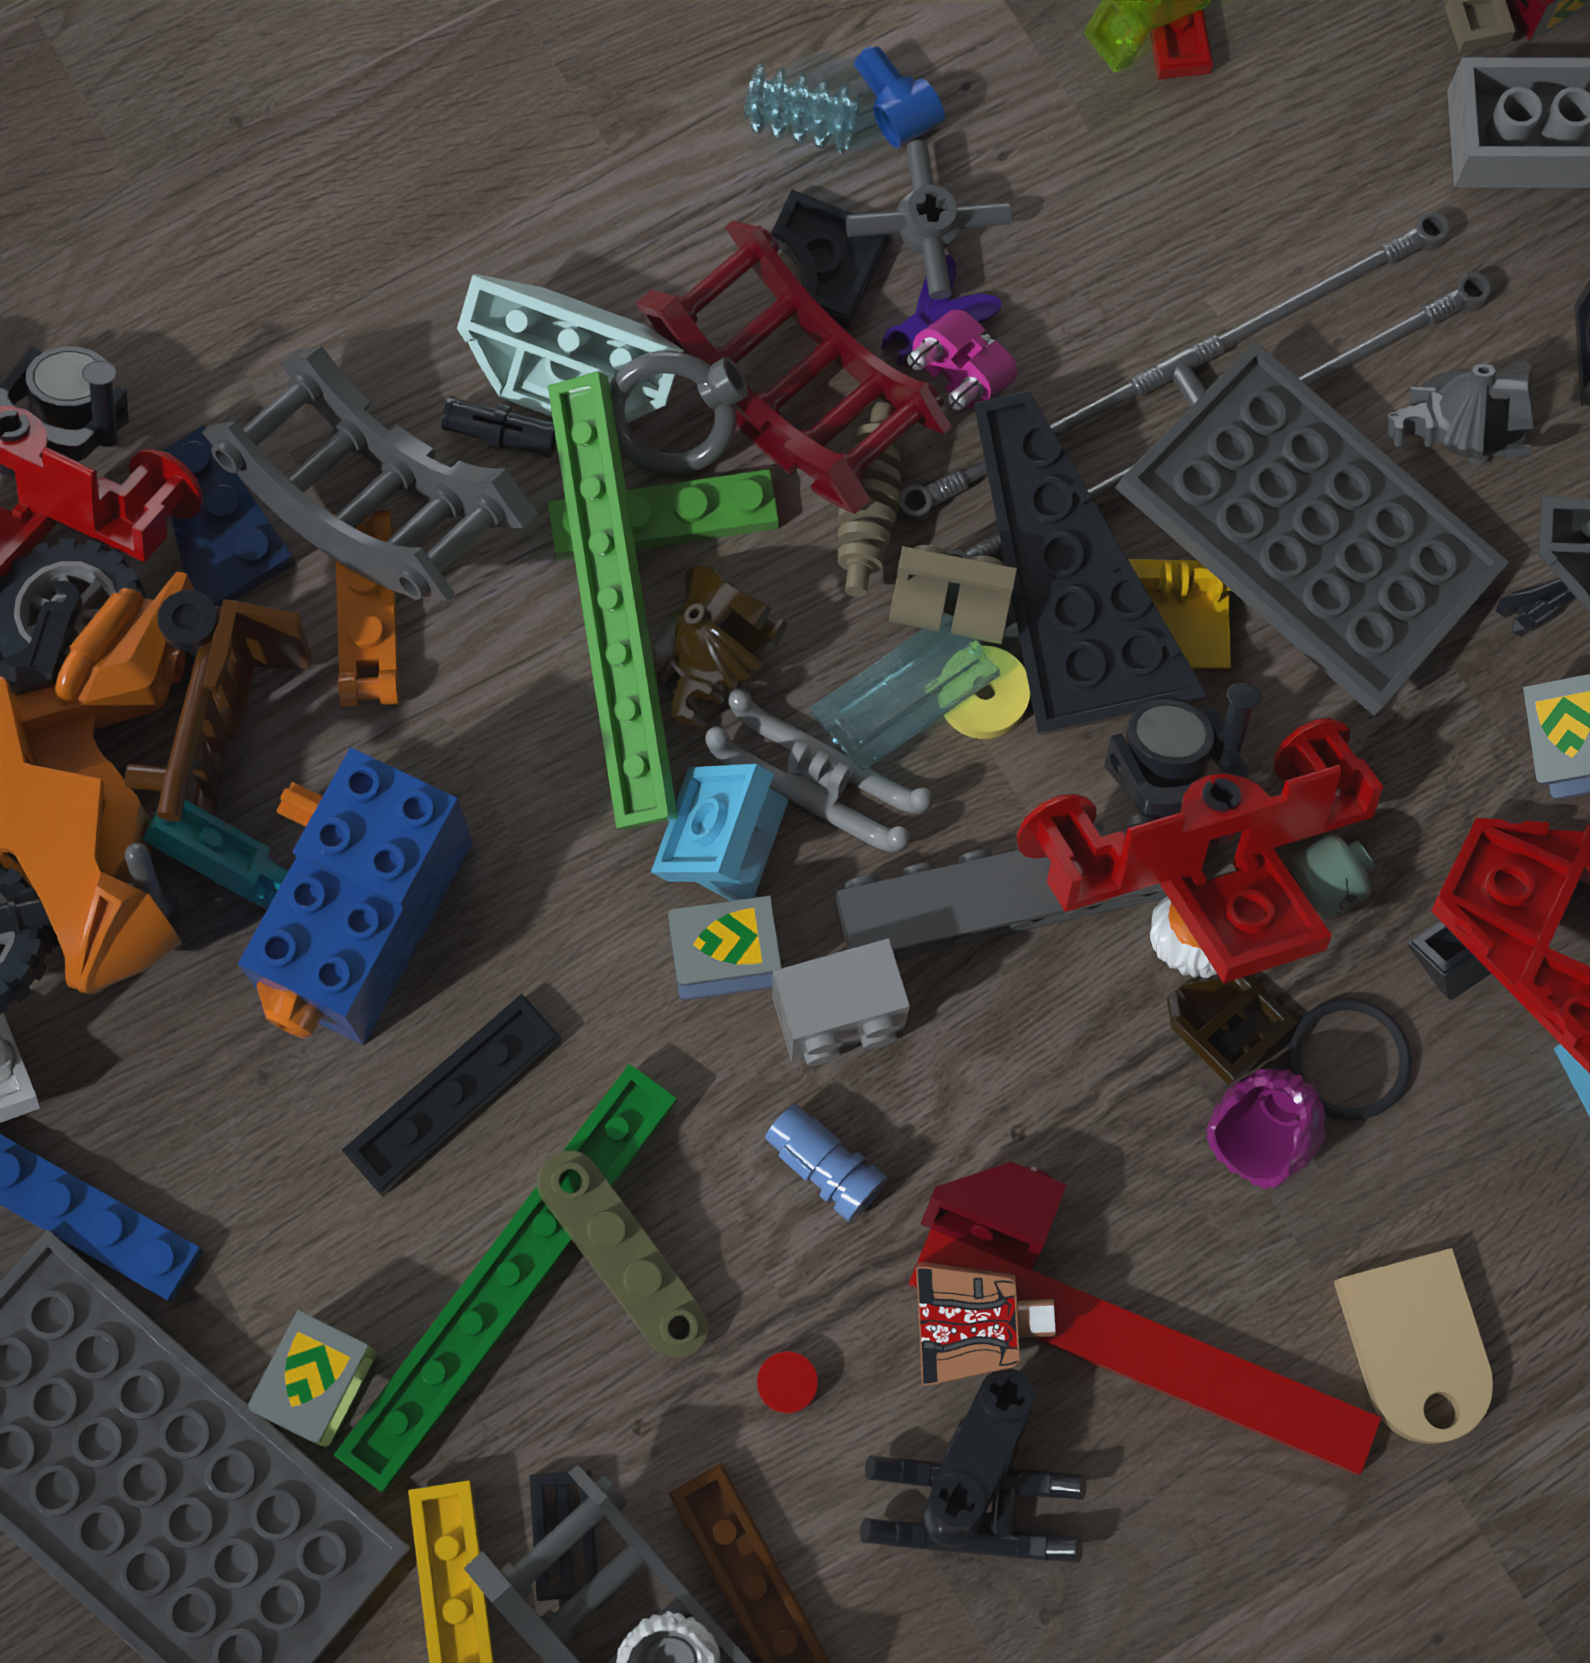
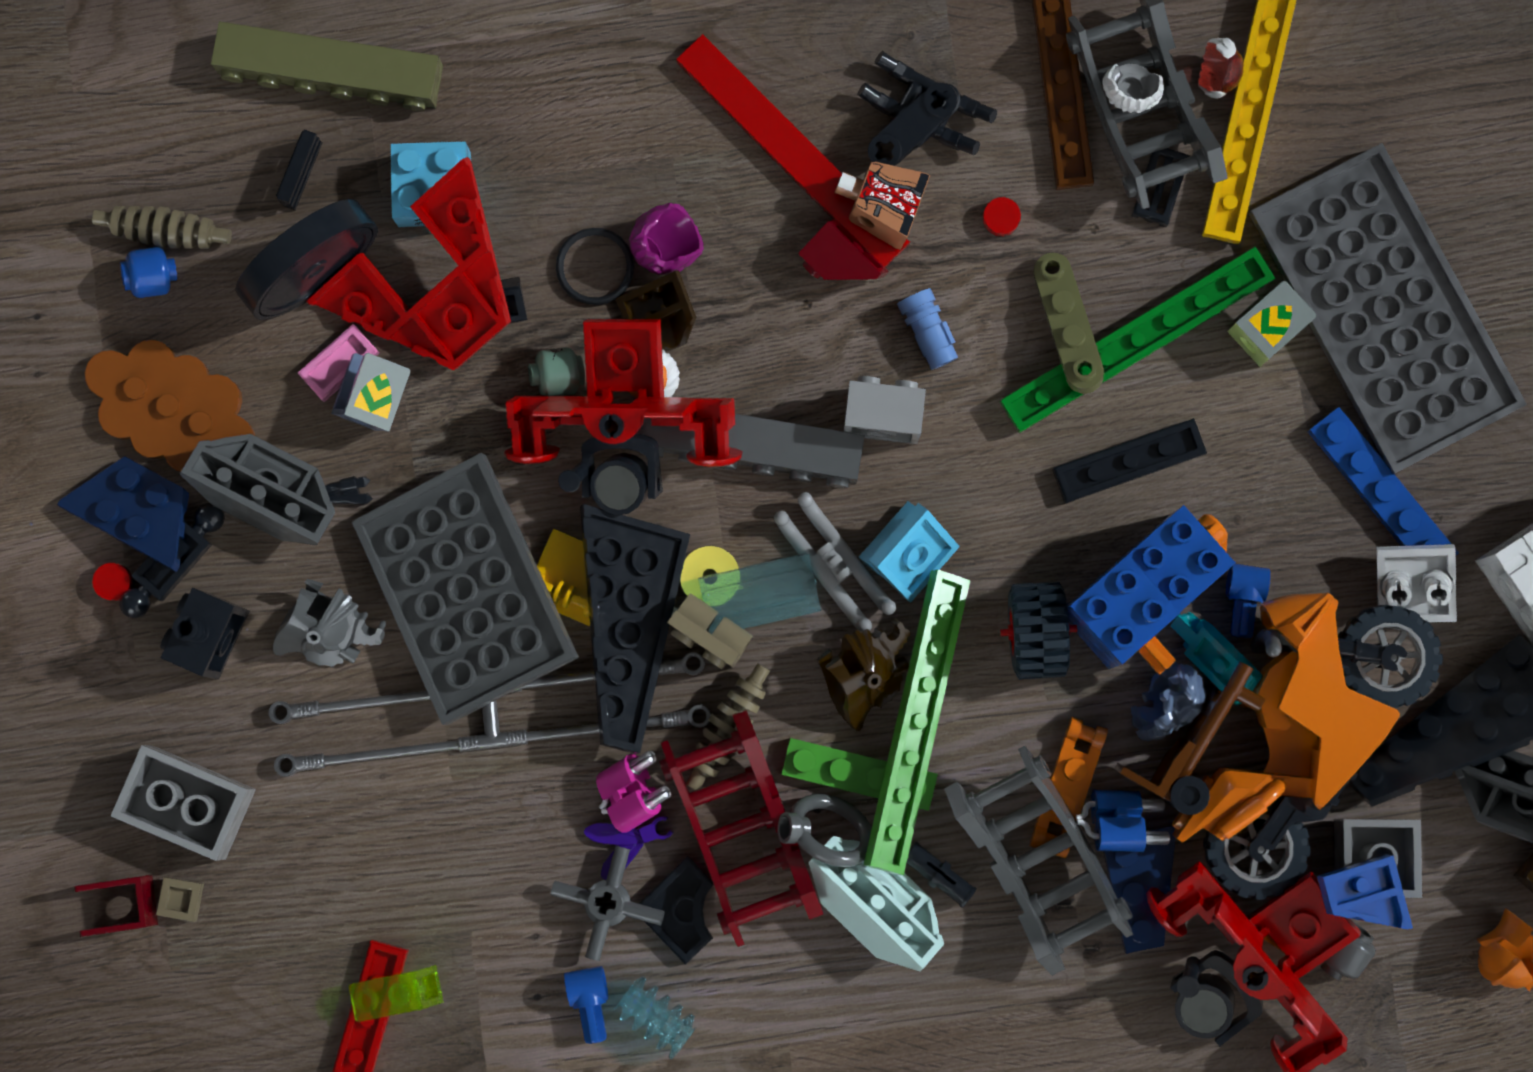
camera: 150 degrees left, 10 degrees up
piece [668,896,781,1001] -> none
tan tile [1334,1248,1493,1444] -> none
none -> black wheel [1000,581,1077,680]
none -> blue piece [1076,790,1170,852]
none -> sand blue hair [1131,662,1206,741]
none -> blue axle [1226,564,1270,639]

